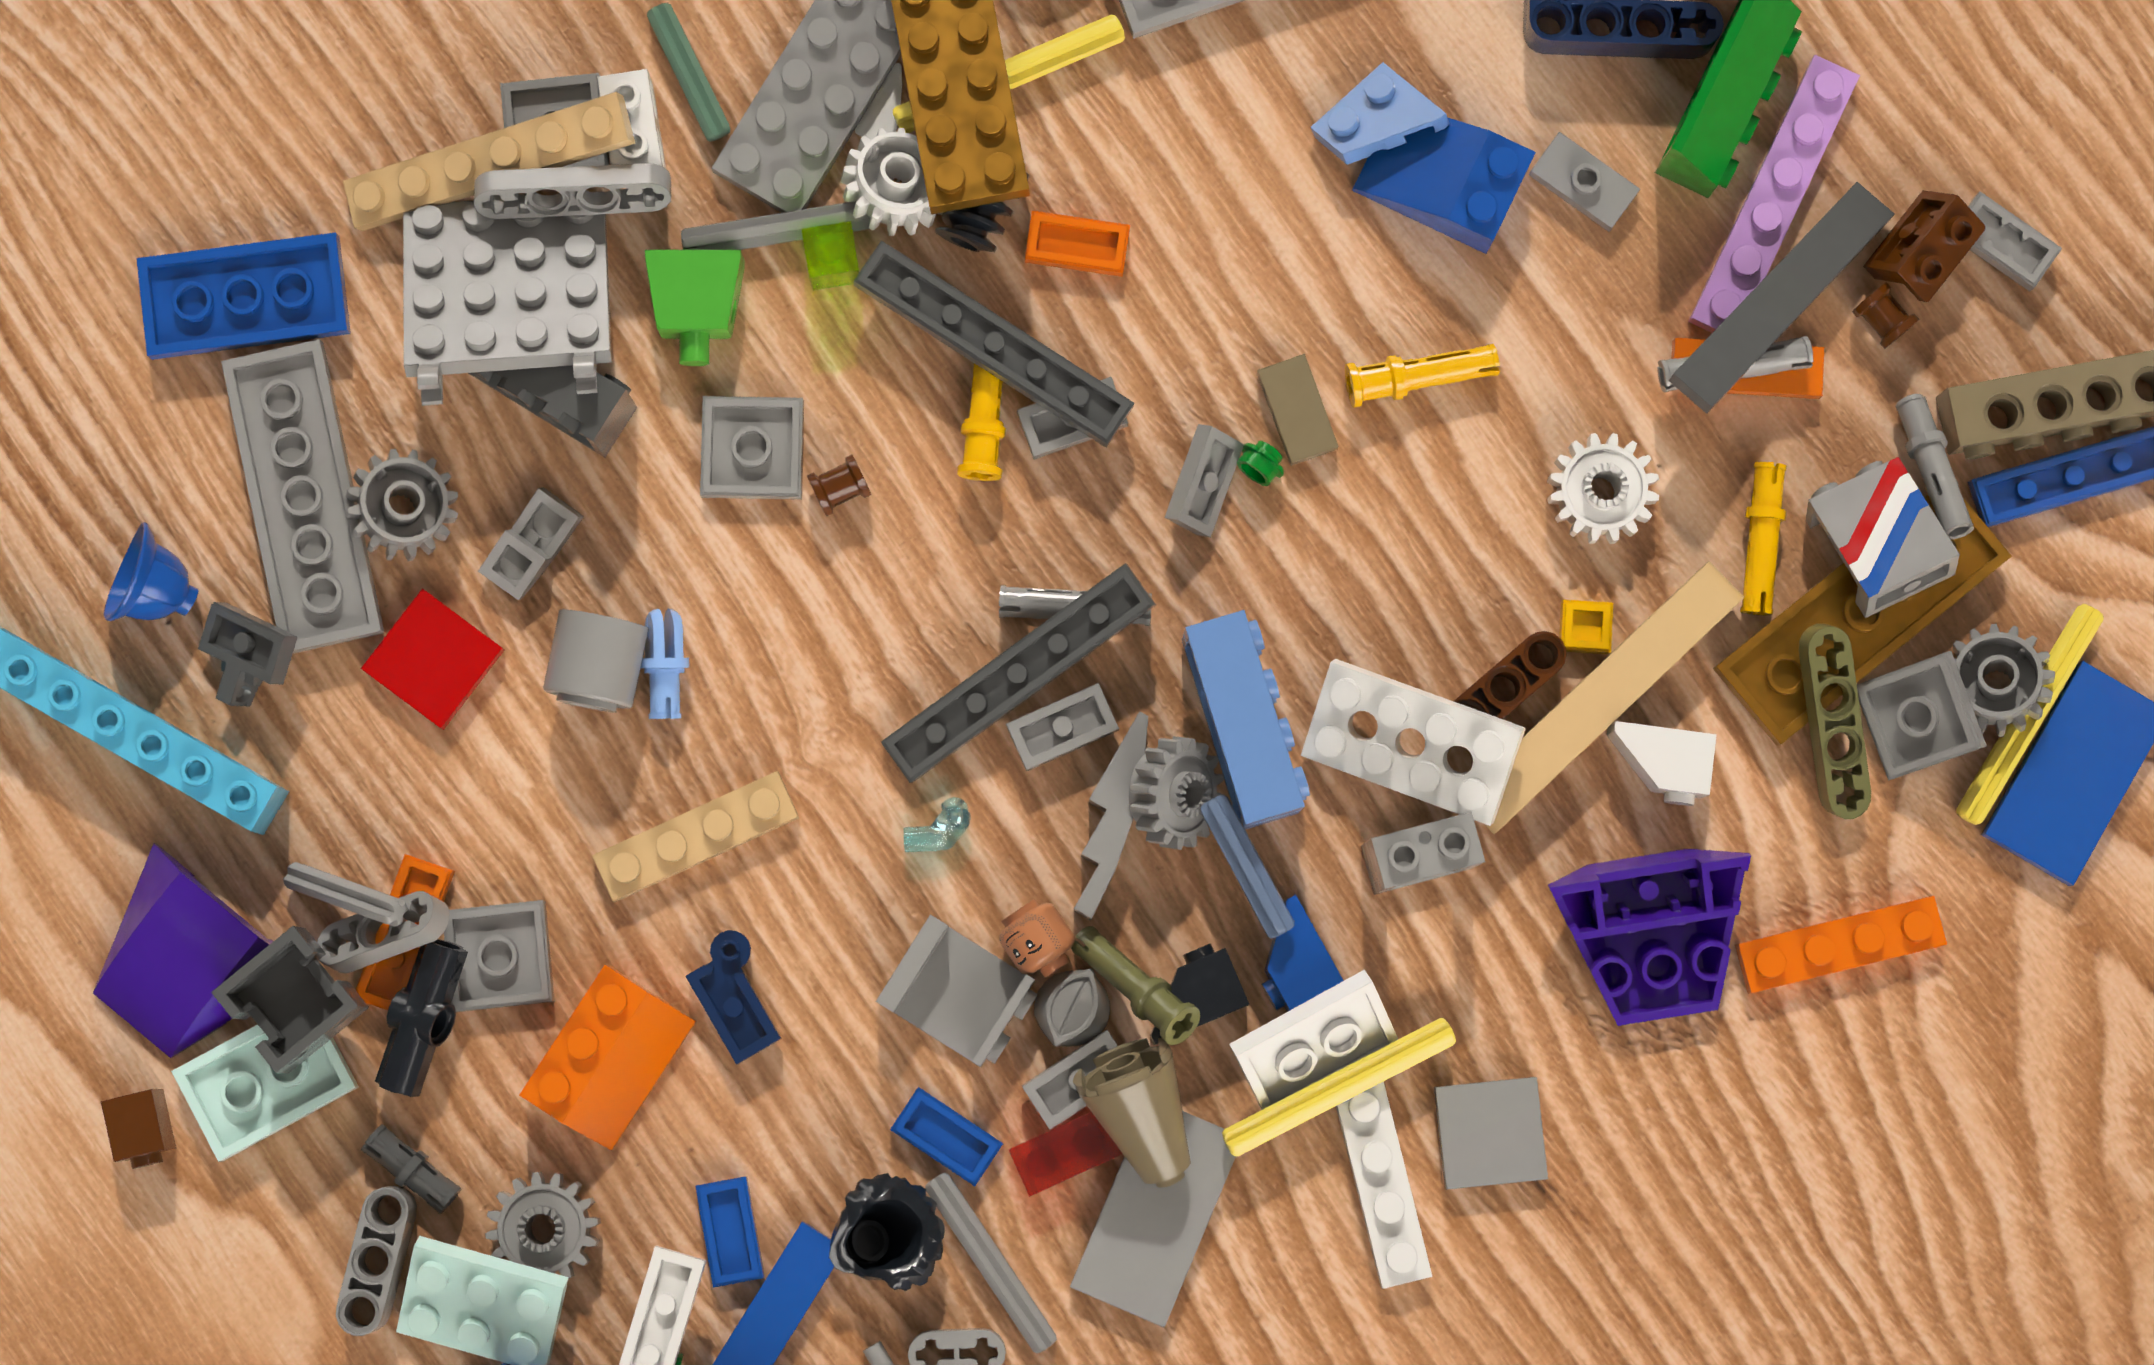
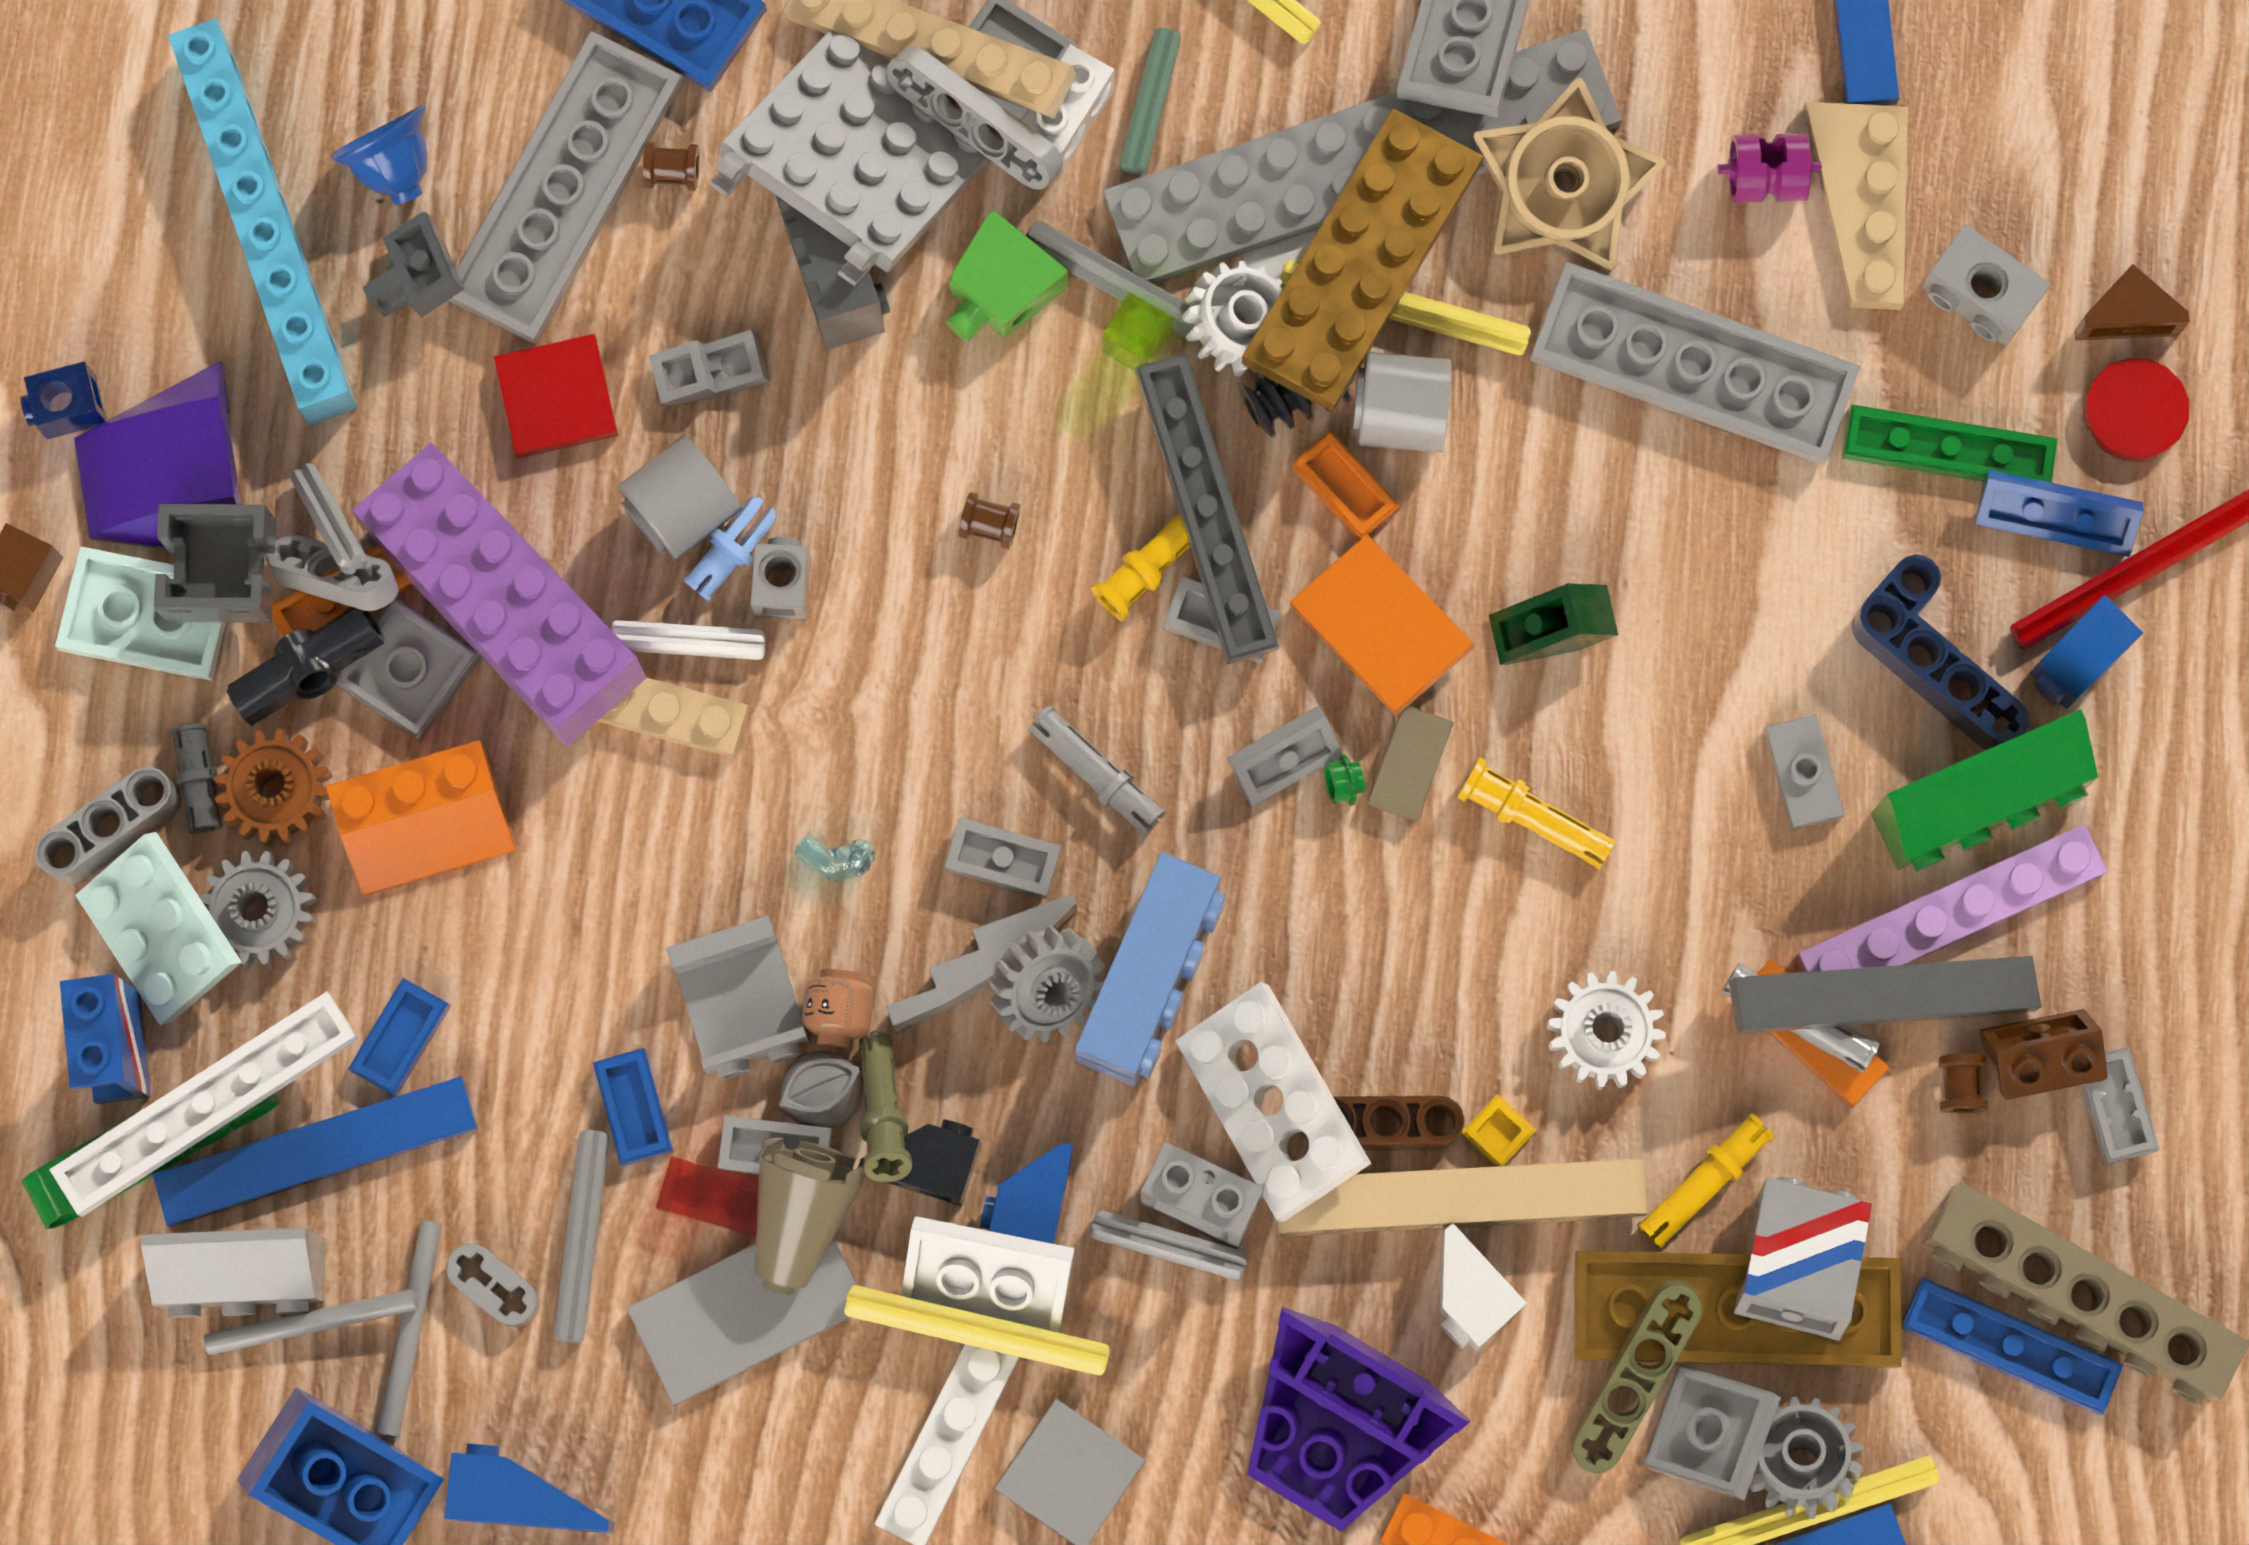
camera: 45 degrees right, 5 degrees down
light grey gear [345,449,458,561] -> none
dark blue hinge [685,930,782,1065] -> none
light grey tile [700,396,804,500] -> none
black hair [829,1173,945,1291] -> none
dark grey tile [881,563,1156,783] -> none
sand blue axle [1200,795,1295,938] -> none
medium blue wing [1310,62,1450,165] -> none
blue slope [1352,118,1536,254] -> none
light grey pin [1895,394,1974,540] -> none
none -> clear blue brick [20,361,107,440]
none -> dark orange gear [214,728,333,846]
none -> medium lavender brick [352,442,646,747]
none -> white axle [611,620,766,660]
none -> reddish brown bush [643,142,700,191]
none -> light grey brick [751,537,811,620]
none -> light grey axle [1090,1210,1248,1280]
none -> orange tile [1289,534,1474,716]
none -> light grey piece [1353,352,1451,453]
none -> dark green slope [1489,583,1618,665]

